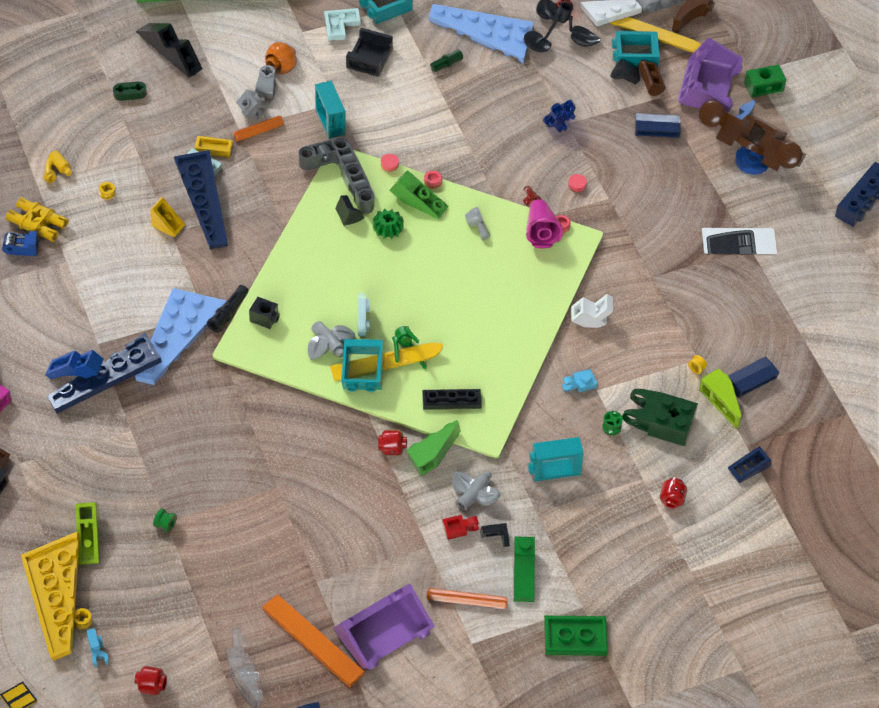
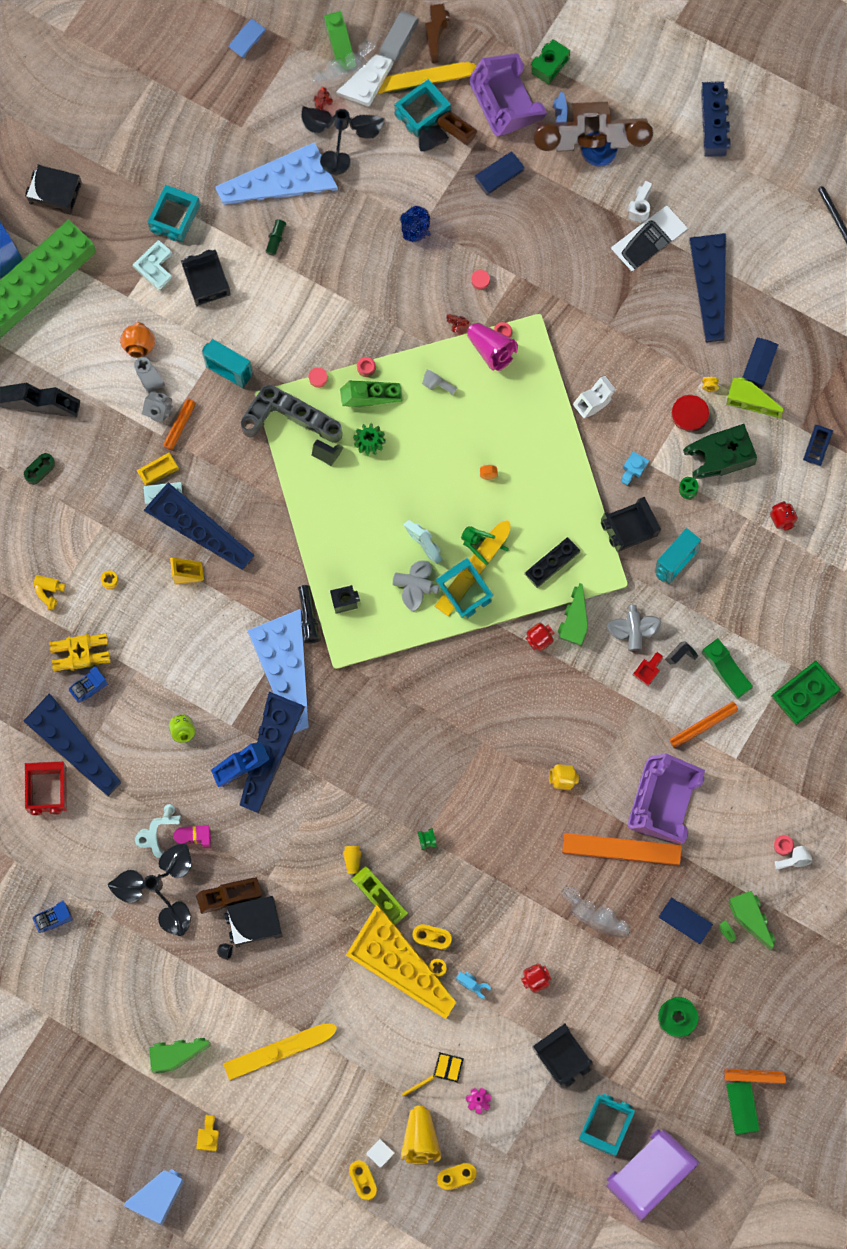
camera: 30 degrees left, 20 degrees up
none -> lime head [168,714,195,743]
none -> yellow cone [343,846,362,874]
none -> yellow plate [413,924,452,950]
none -> orange tile [480,465,498,480]
none -> yellow head [549,764,579,790]
none -> black panel [601,497,661,552]
none -> white plate [627,181,652,223]
none -> red tile [671,395,709,432]
none -> dark blue wing [689,233,726,343]

